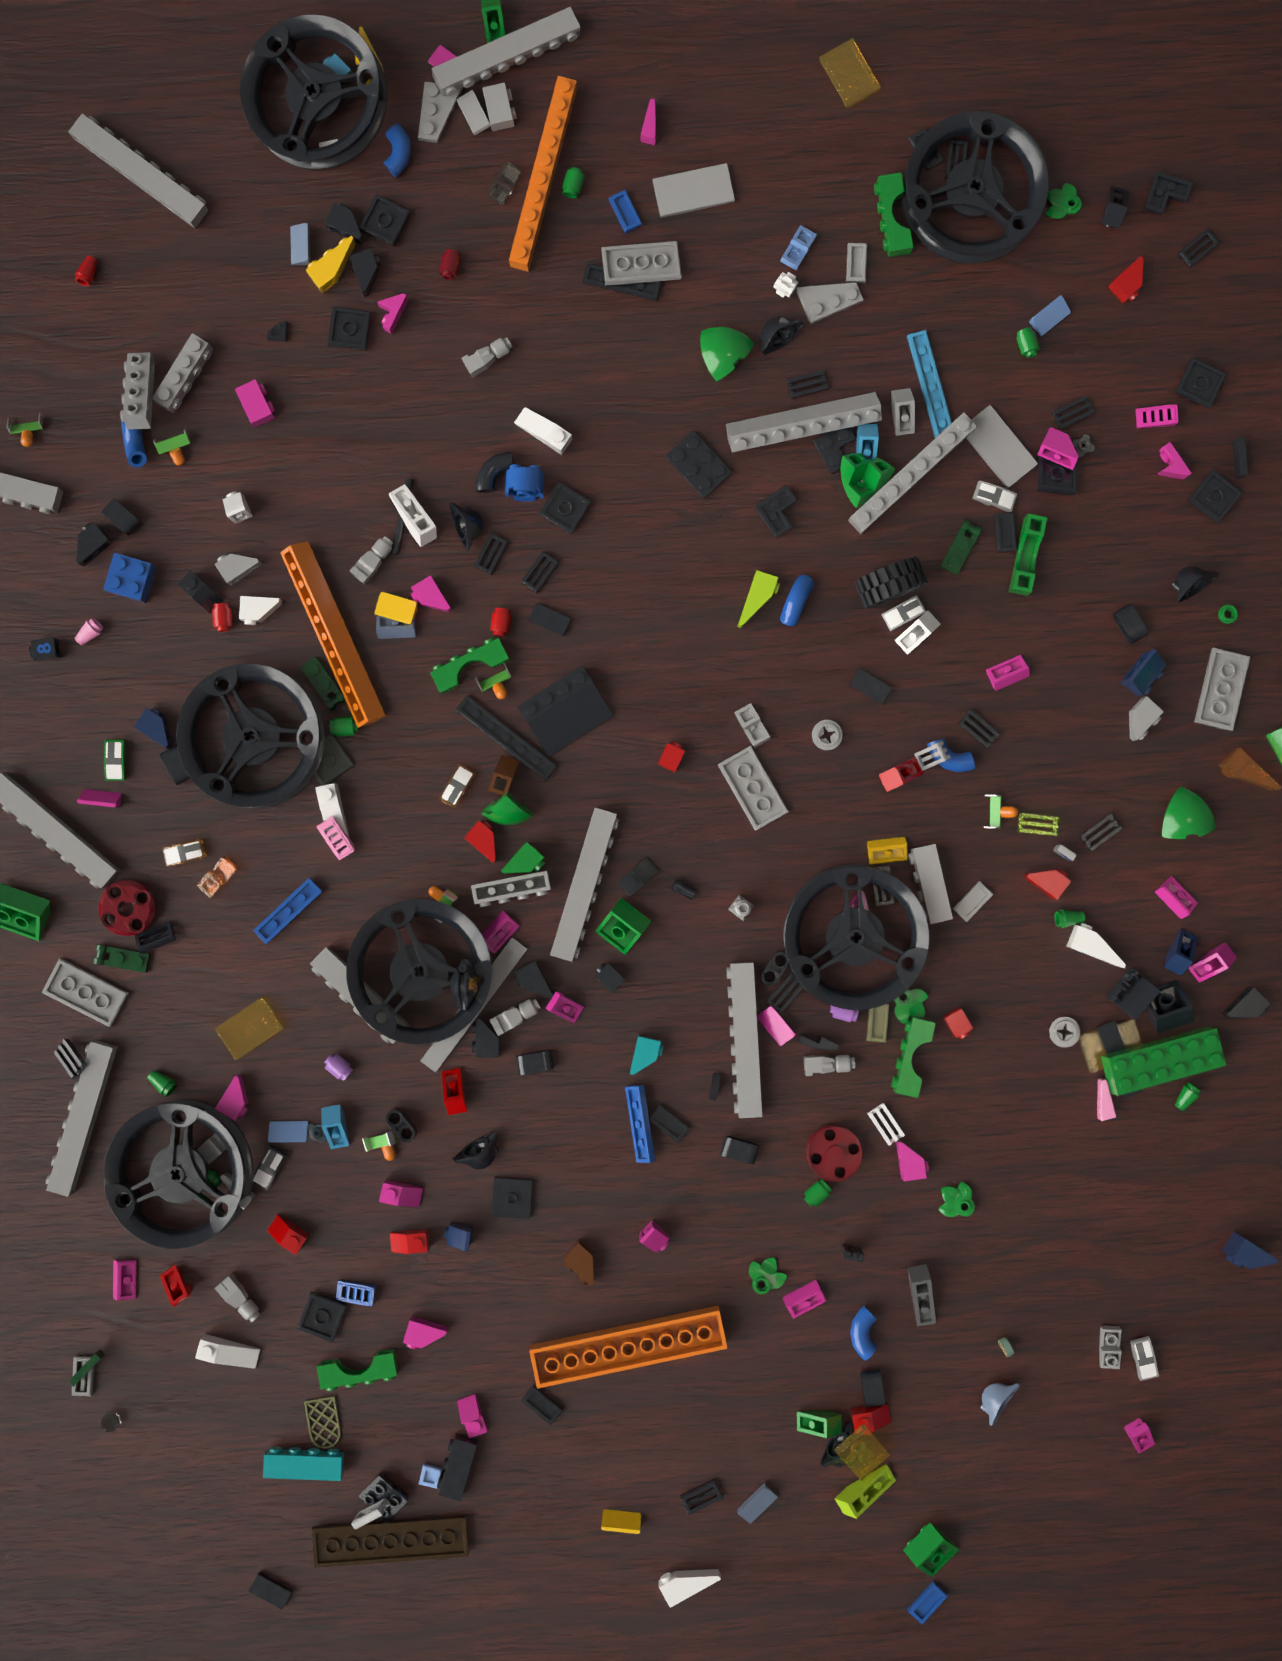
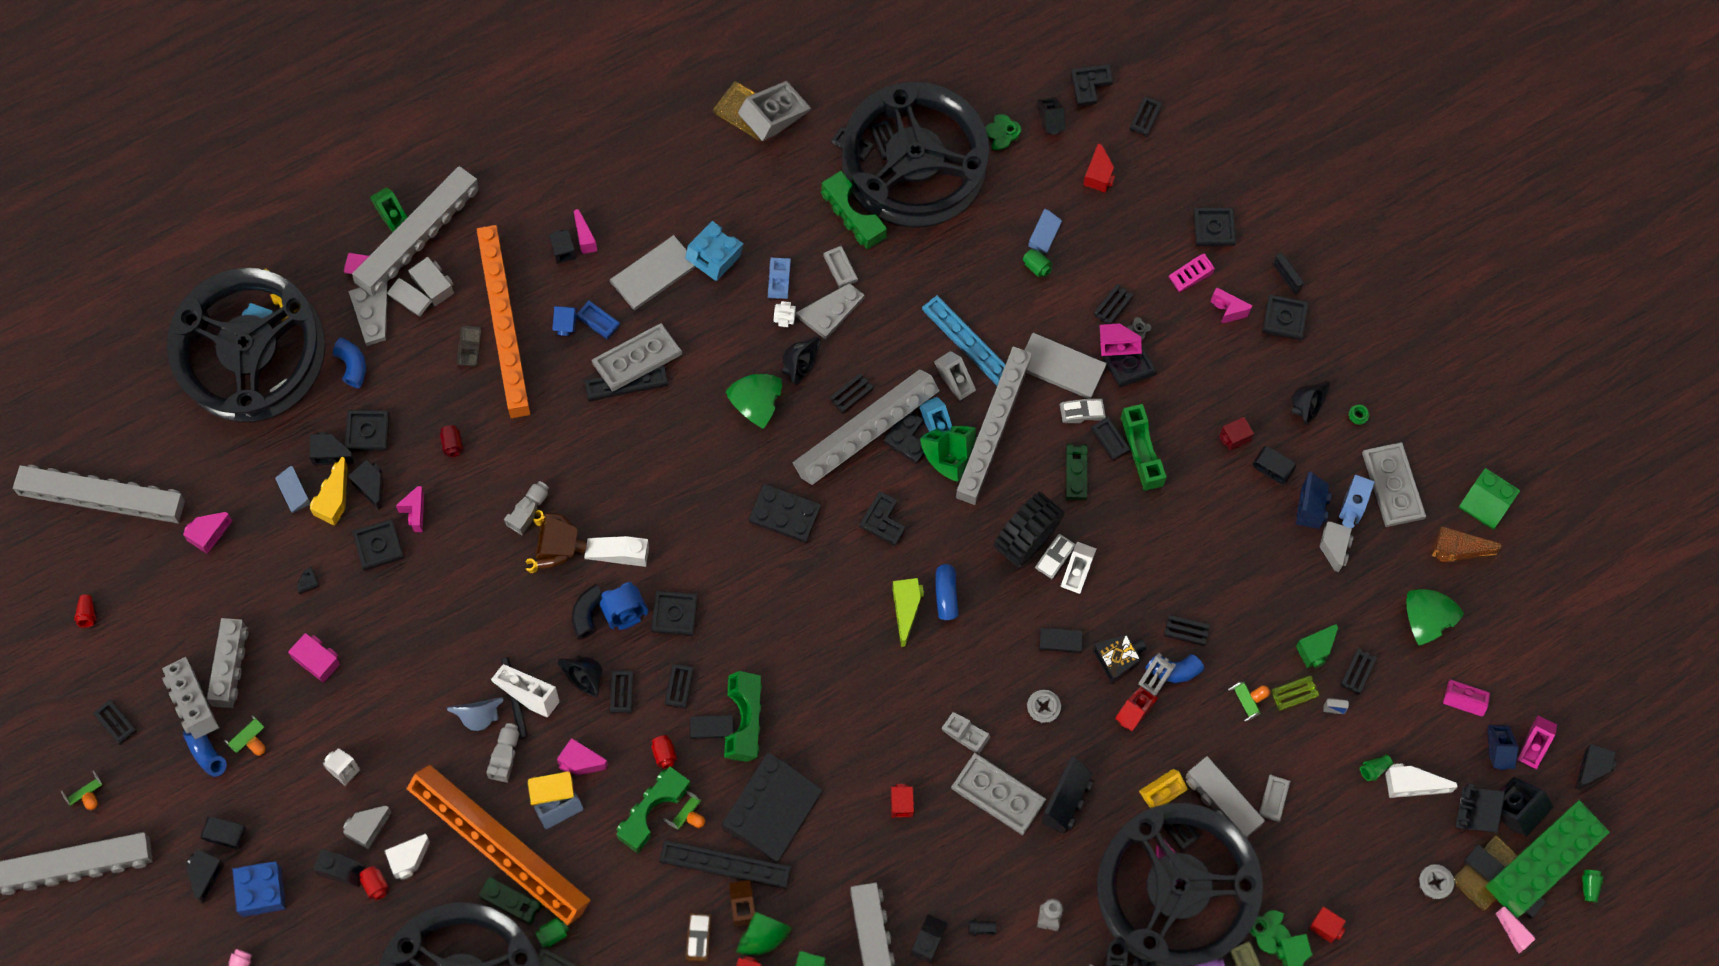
camera: 25 degrees left, 20 degrees down
green brick [562,167,585,199] -> none
dark pink slope [986,655,1030,691] -> none
slope [1023,869,1071,900] -> none
none -> black tile [93,699,137,745]
none -> dark pink slope [183,512,232,554]
none -> sand blue hat [447,697,503,731]
none -> reddish brown torso [526,510,587,573]
none -> black brick [549,230,576,264]
none -> blue brick [552,306,577,336]
none -> dark azure piece [685,221,743,281]
none -> green arch [724,671,762,762]
none -> light grey slope [738,81,811,141]
none -> black slope [1041,756,1094,834]
none -> torso [1092,635,1146,684]
none -> dark red brick [1220,417,1254,451]
none -> green slope [1296,624,1338,668]
none -> medium blue torso [1339,475,1374,528]

